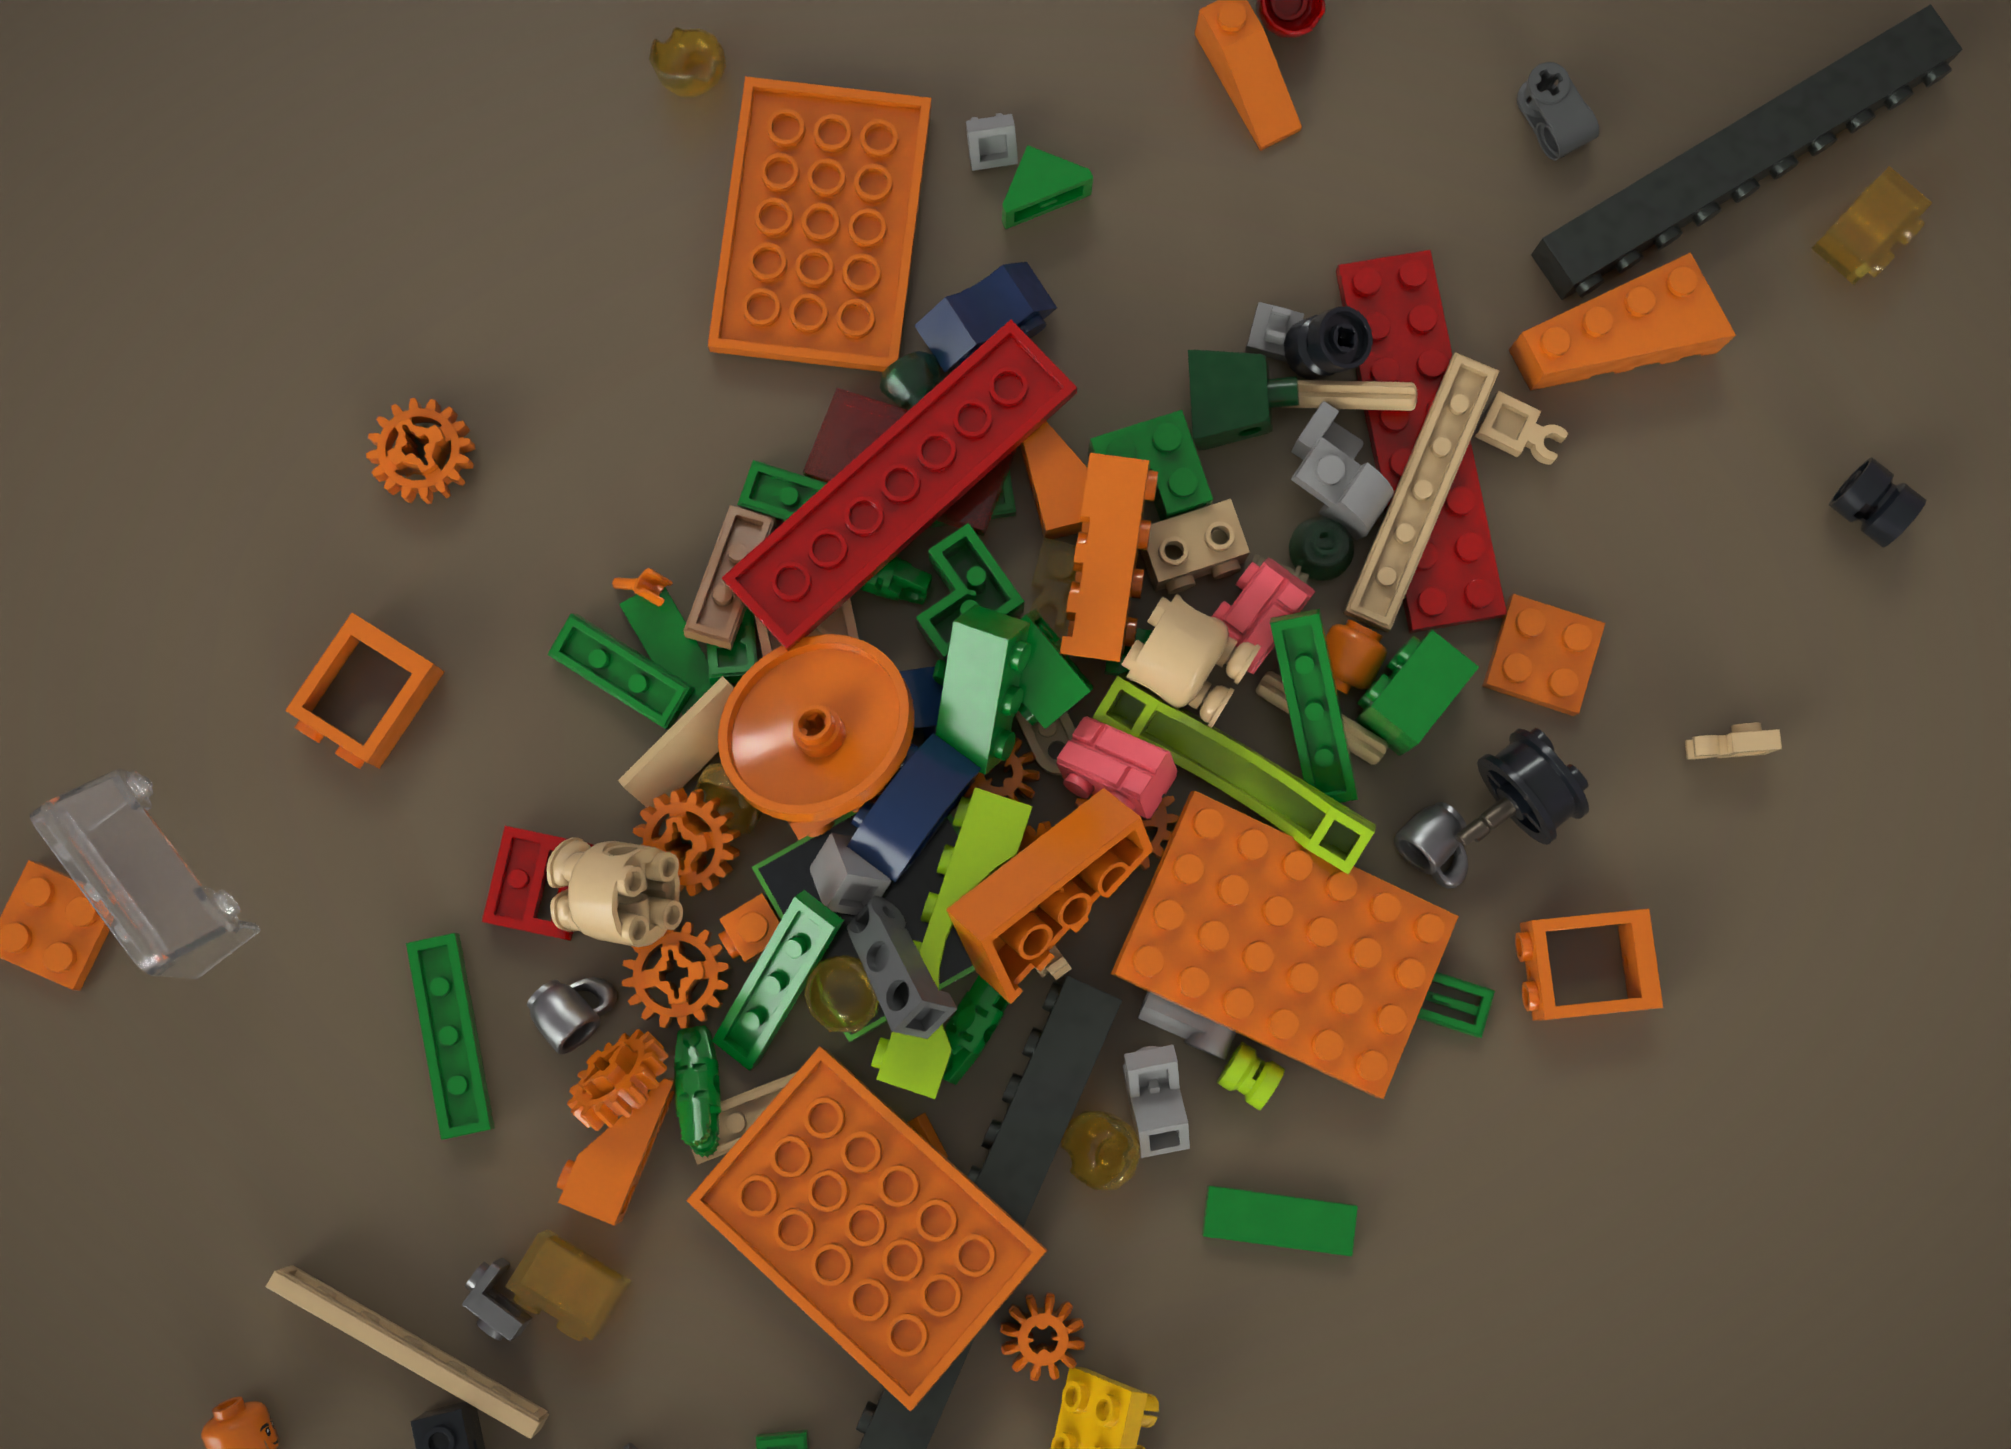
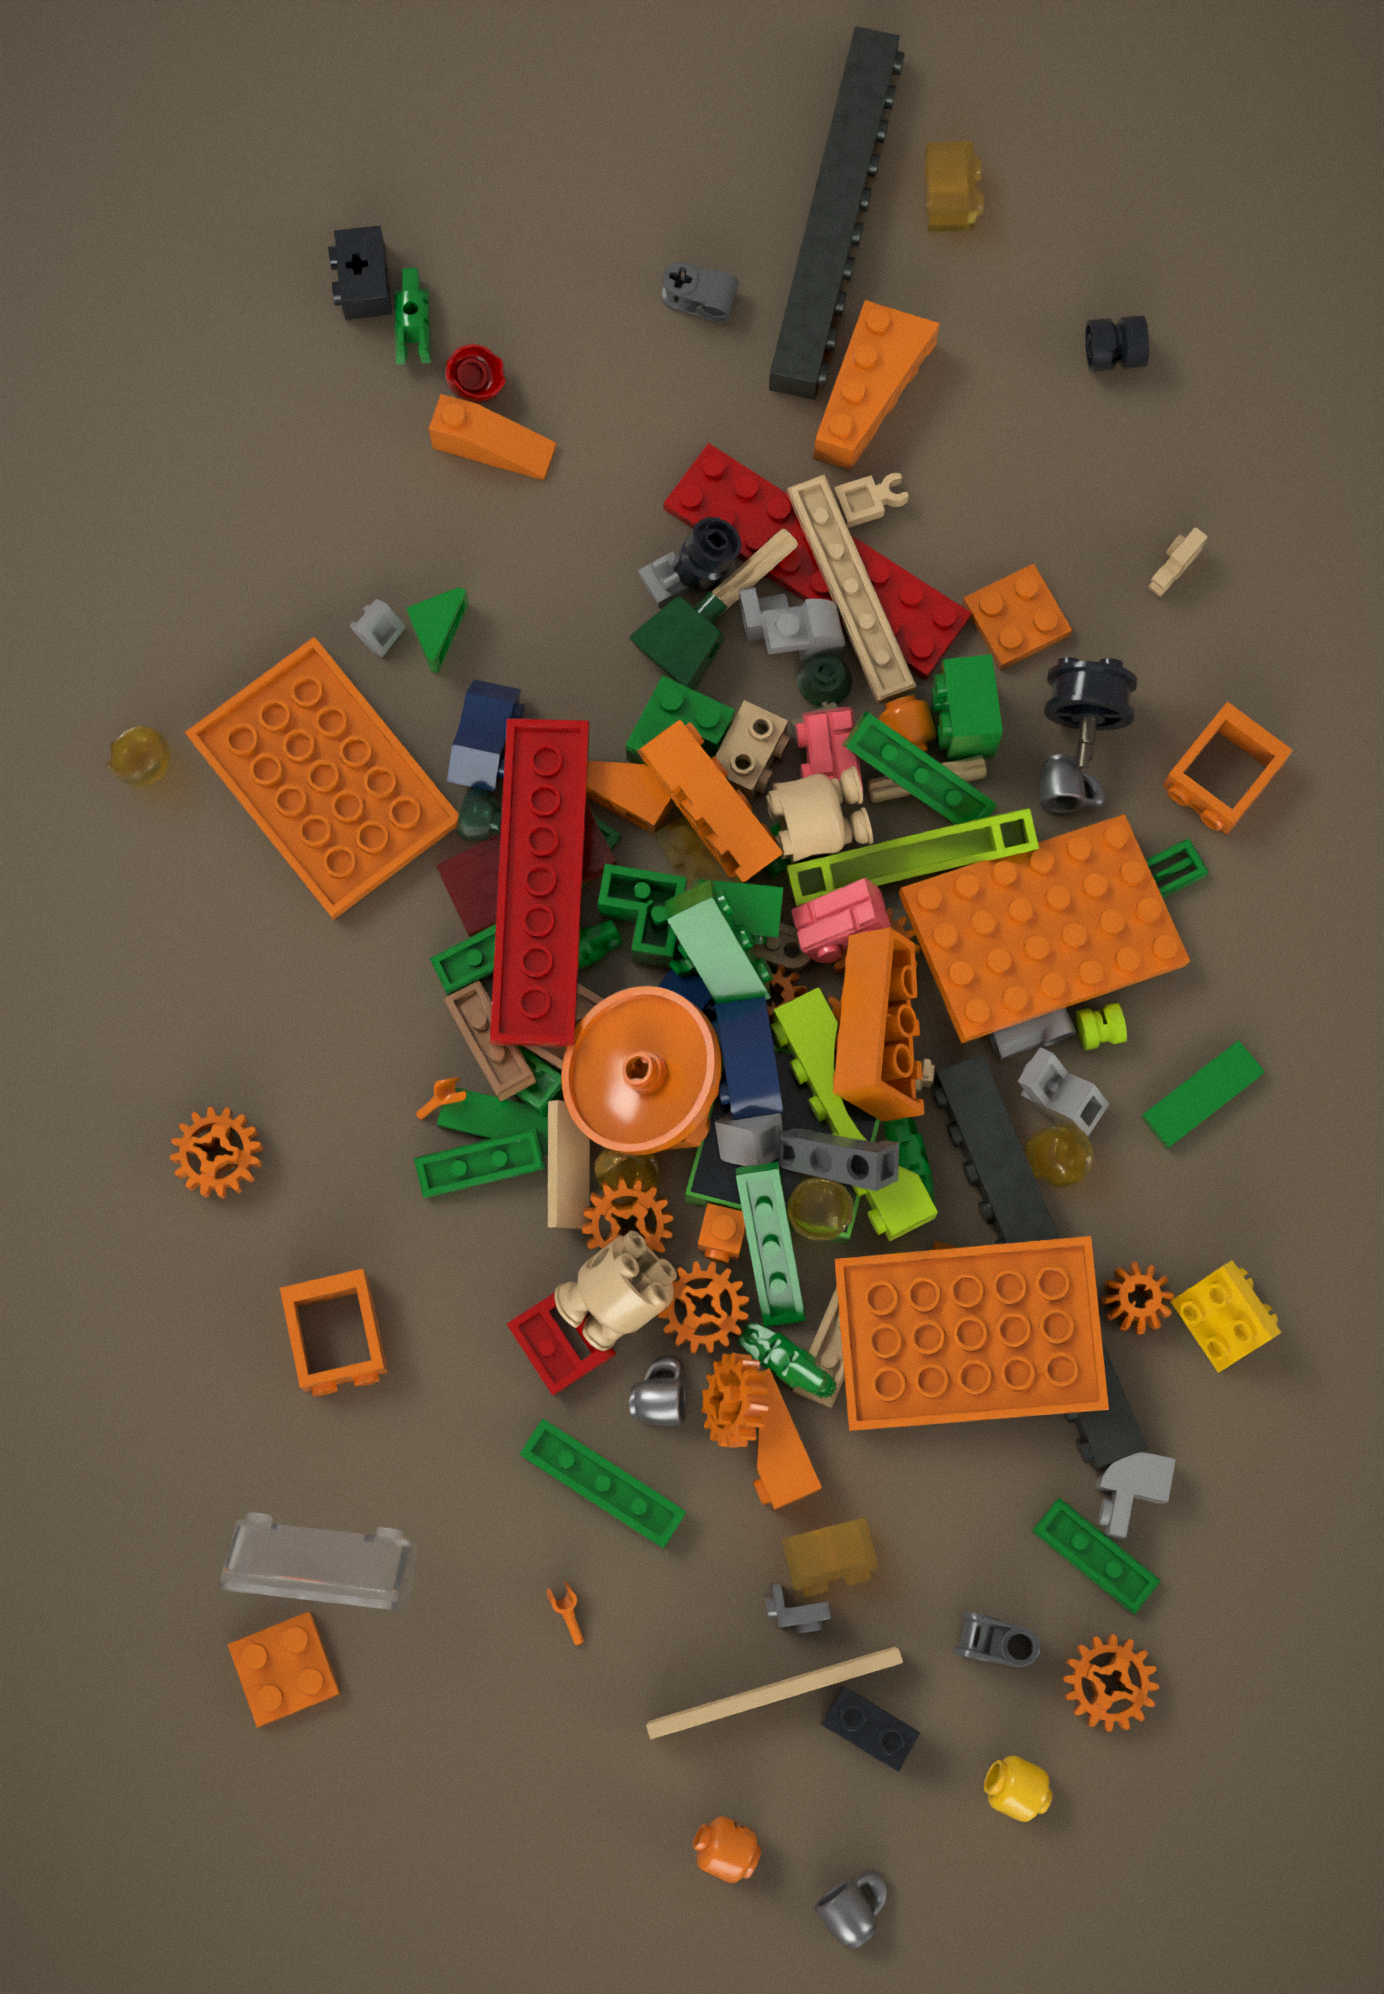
camera: 40 degrees left, 5 degrees down
none -> orange hand [546,1581,584,1645]

